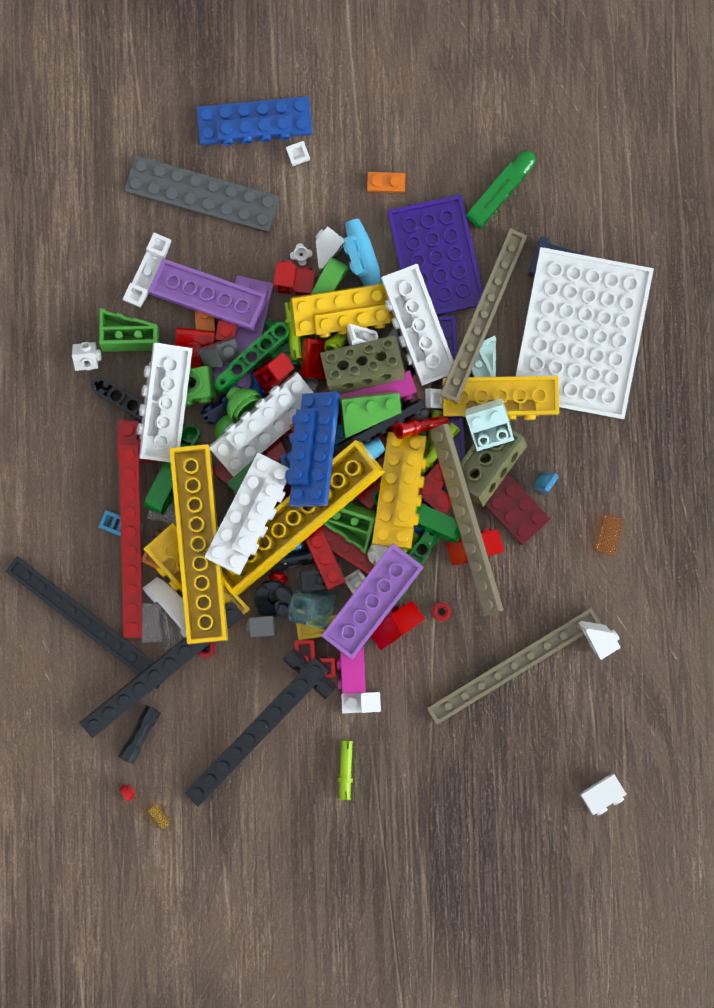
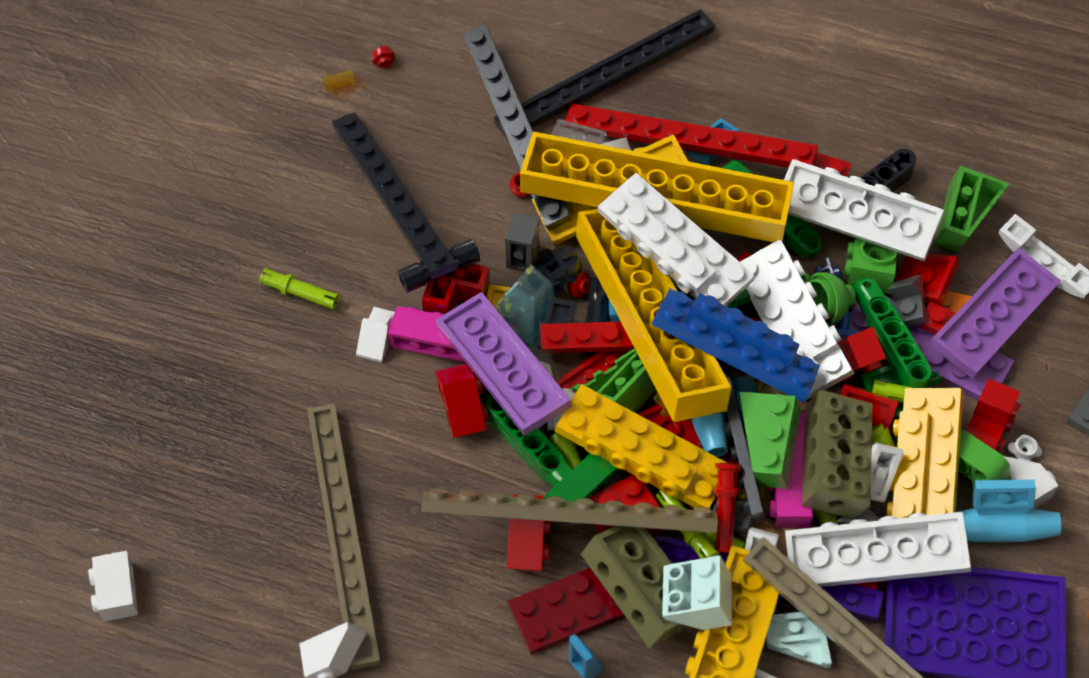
camera: 110 degrees right, 25 degrees down
white brick [72,342,102,371] -> none
black axle [118,705,161,764] -> none
red plate [432,602,451,621] -> none

